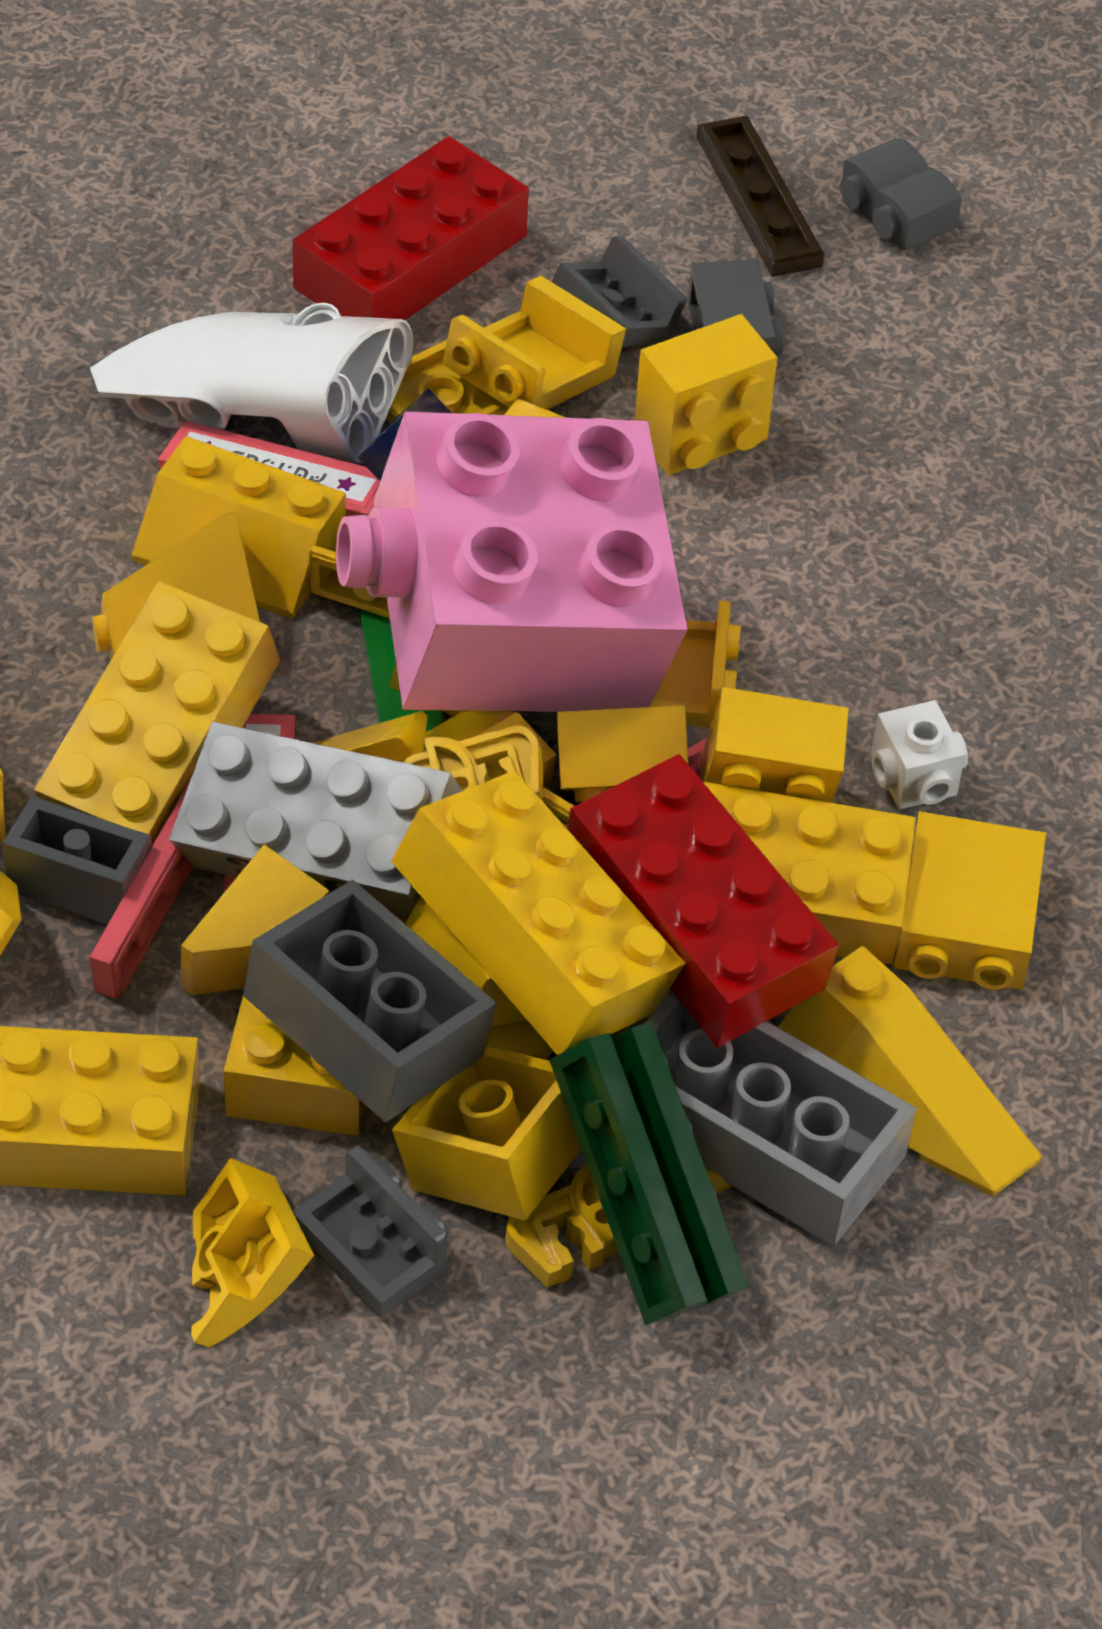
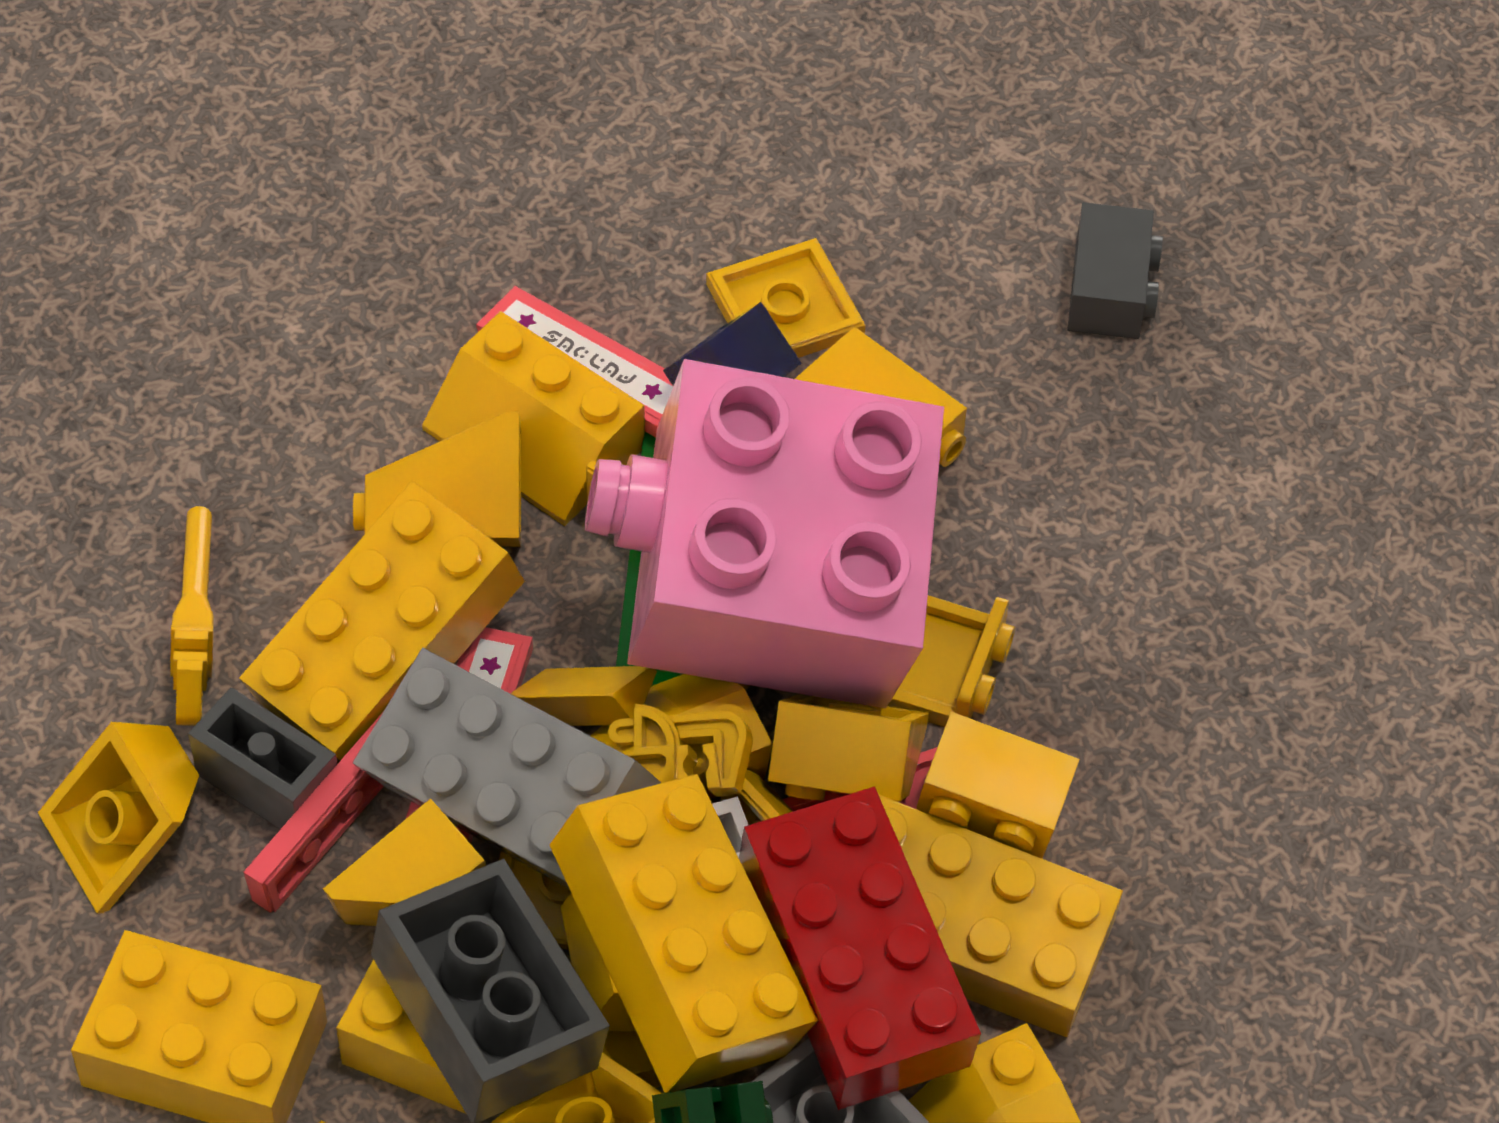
camera: 15 degrees right, 5 degrees up
white panel [90,303,414,463] -> none
red brick [292,136,529,320] -> none
yellow panel [442,275,626,410] -> none
dark grey bracket [552,237,687,349] -> none
yellow brick [635,314,778,476] -> none
dark brown tile [696,116,825,277] -> none
dark grey brick [840,138,962,250] -> none
white brick [871,700,968,810] -> none
yellow panel [893,811,1046,990] -> none

